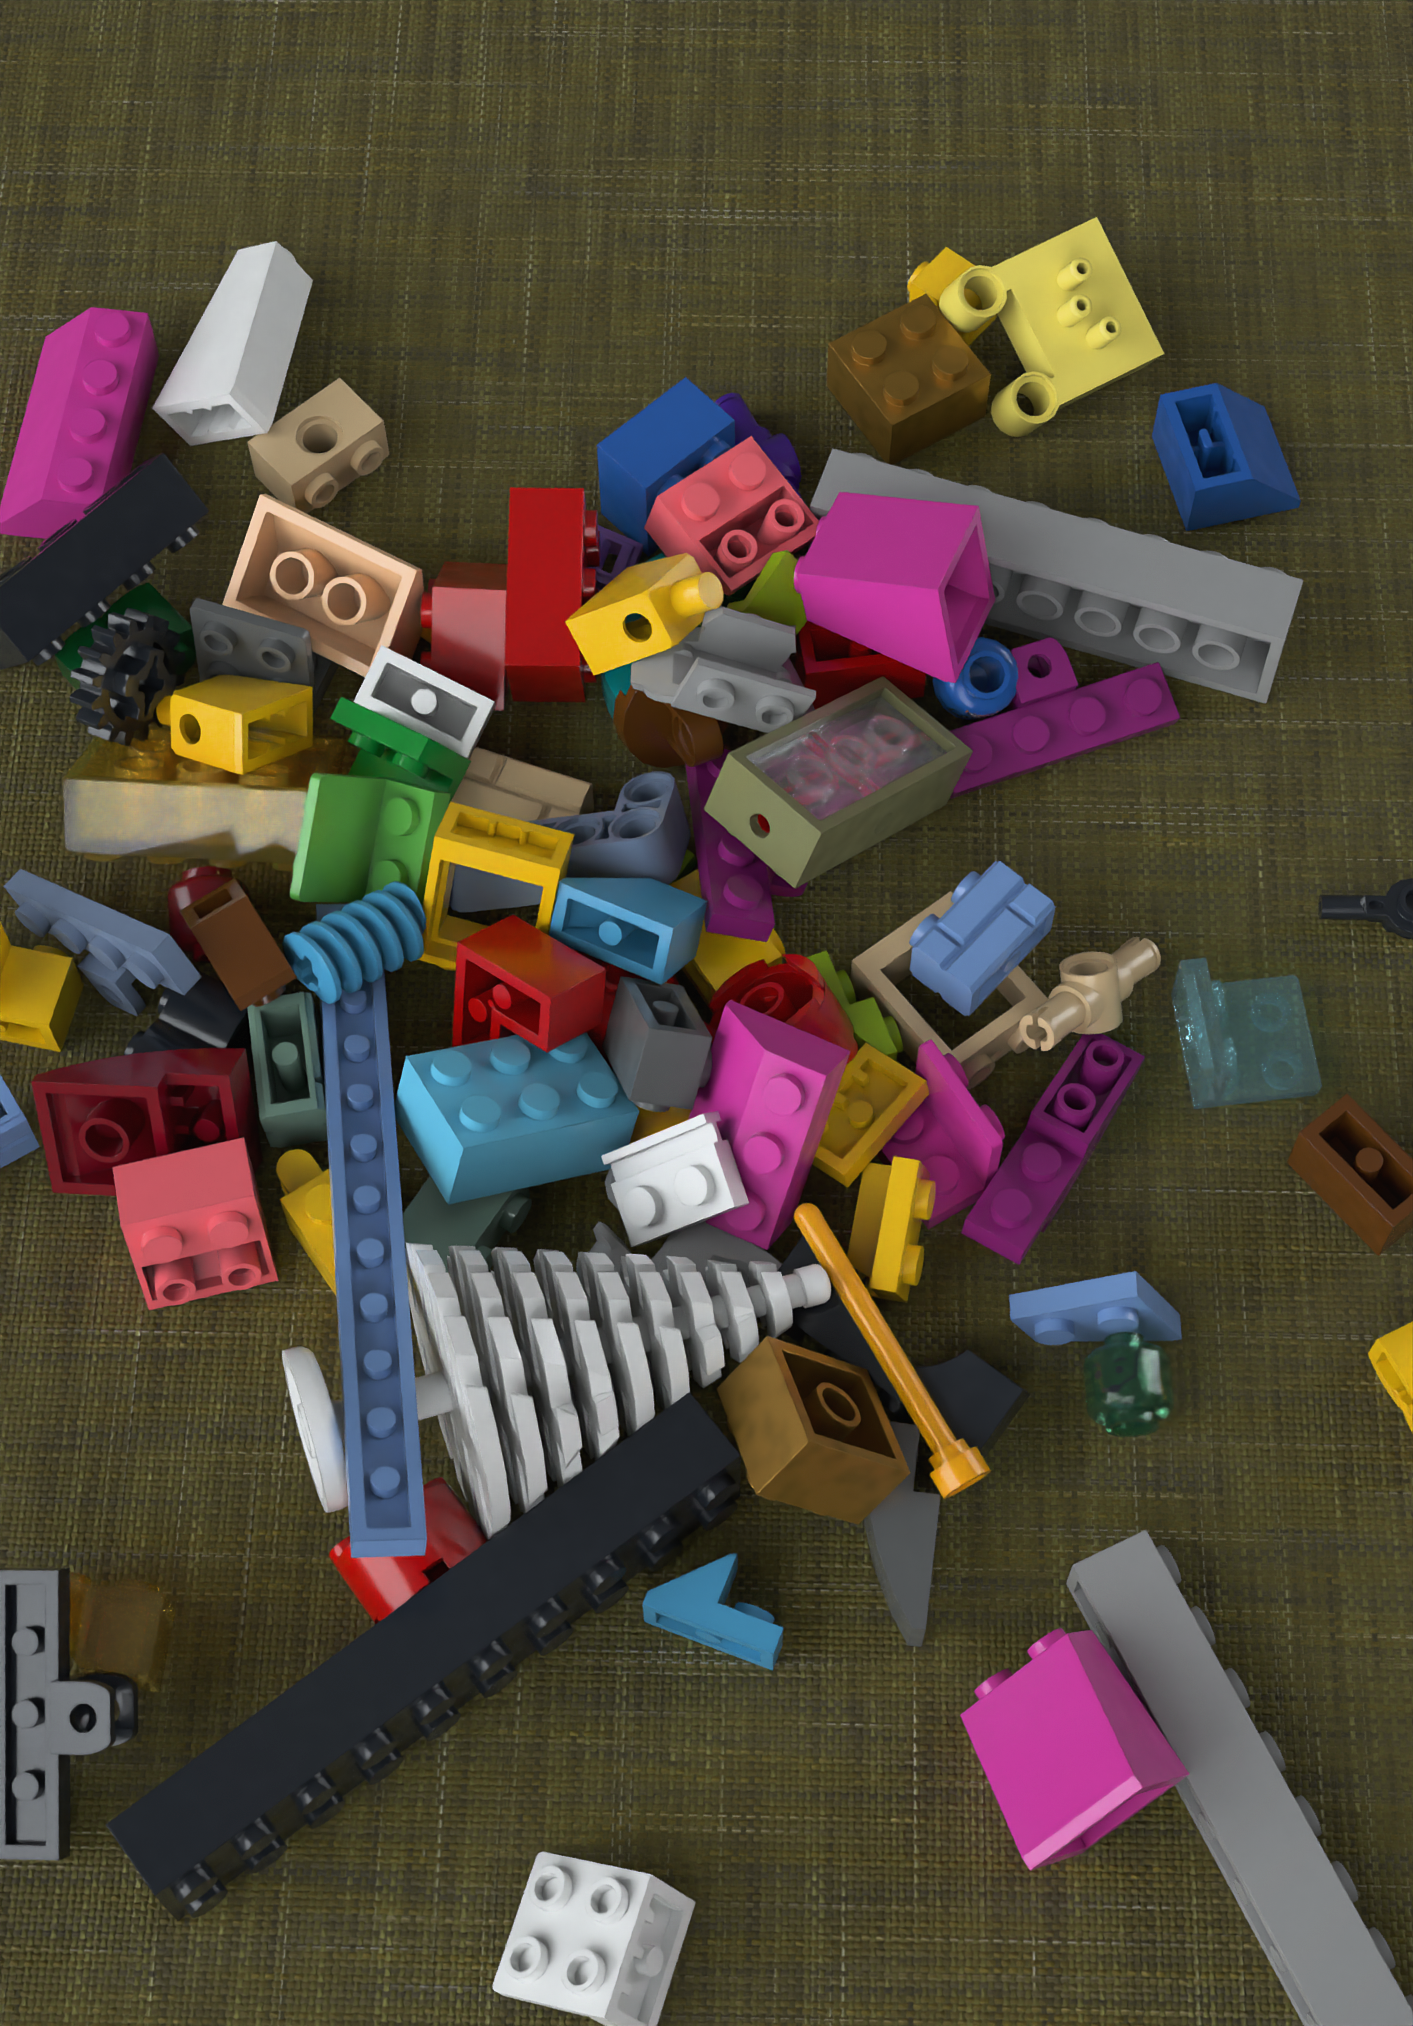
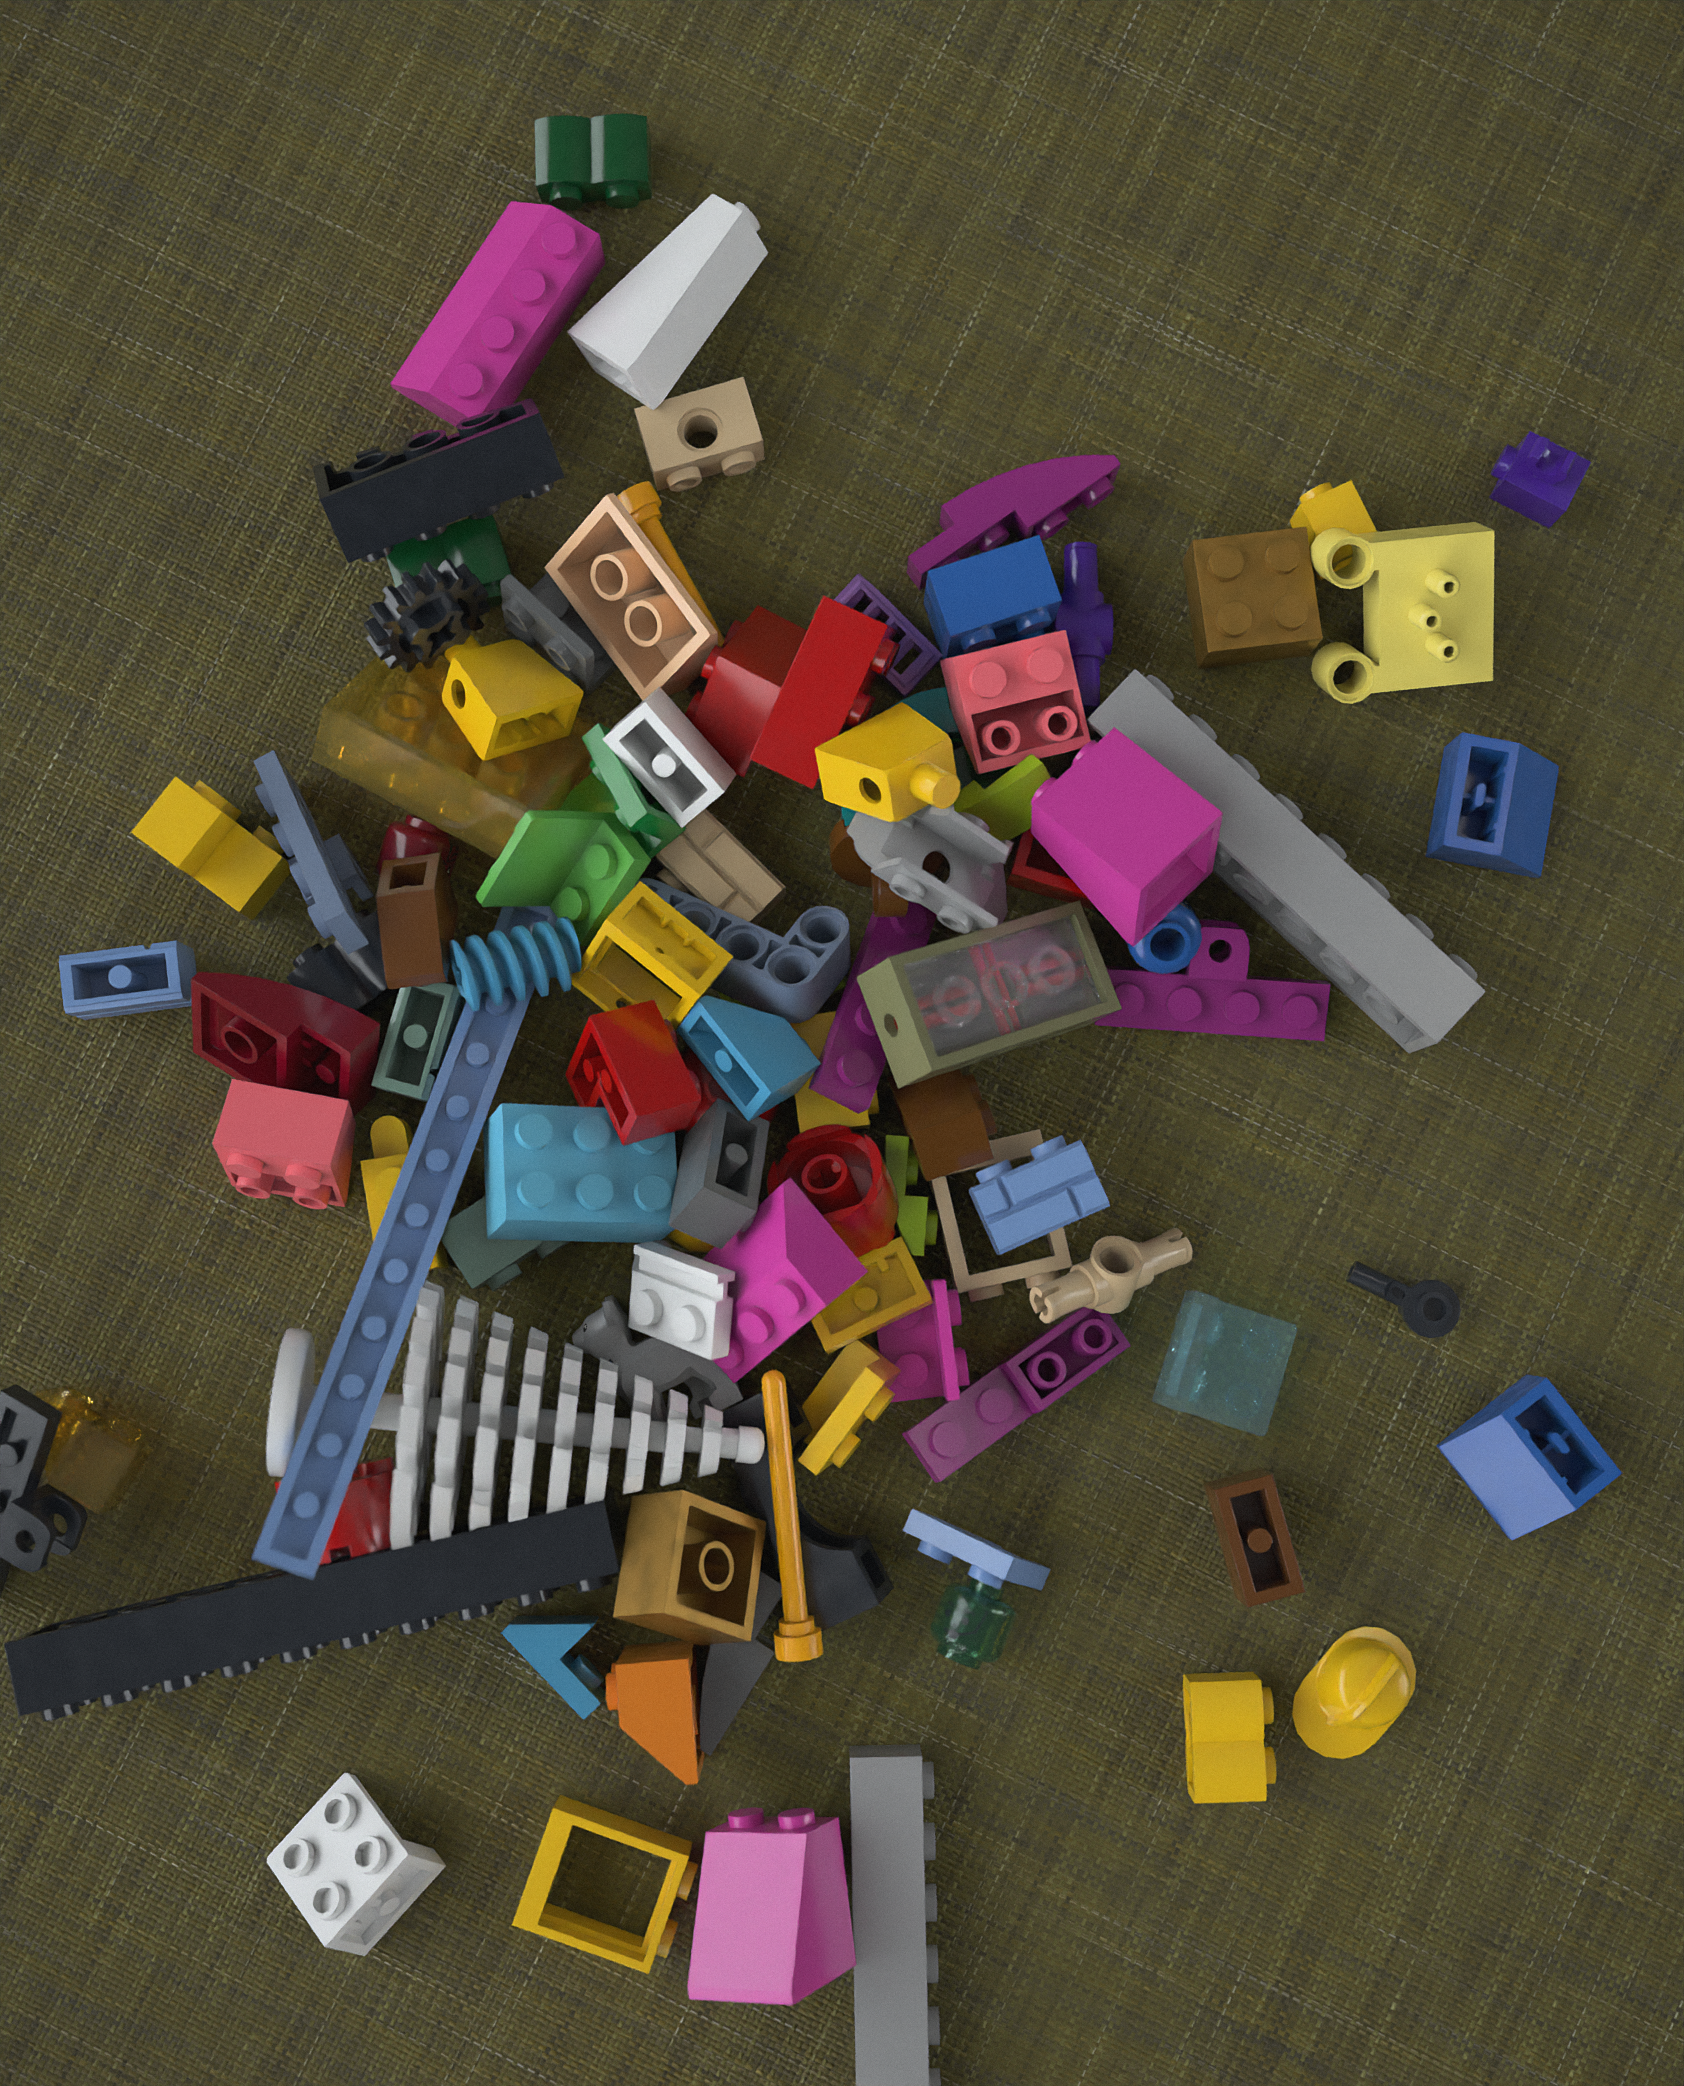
camera: 20 degrees right, 20 degrees up
none -> yellow window [512,1795,698,1974]
none -> dark green brick [535,113,652,211]
none -> orange slope [606,1640,705,1785]
none -> reddish brown brick [887,1069,997,1182]
none -> magenta slope [906,455,1121,590]
none -> dark purple brick [1489,431,1591,528]

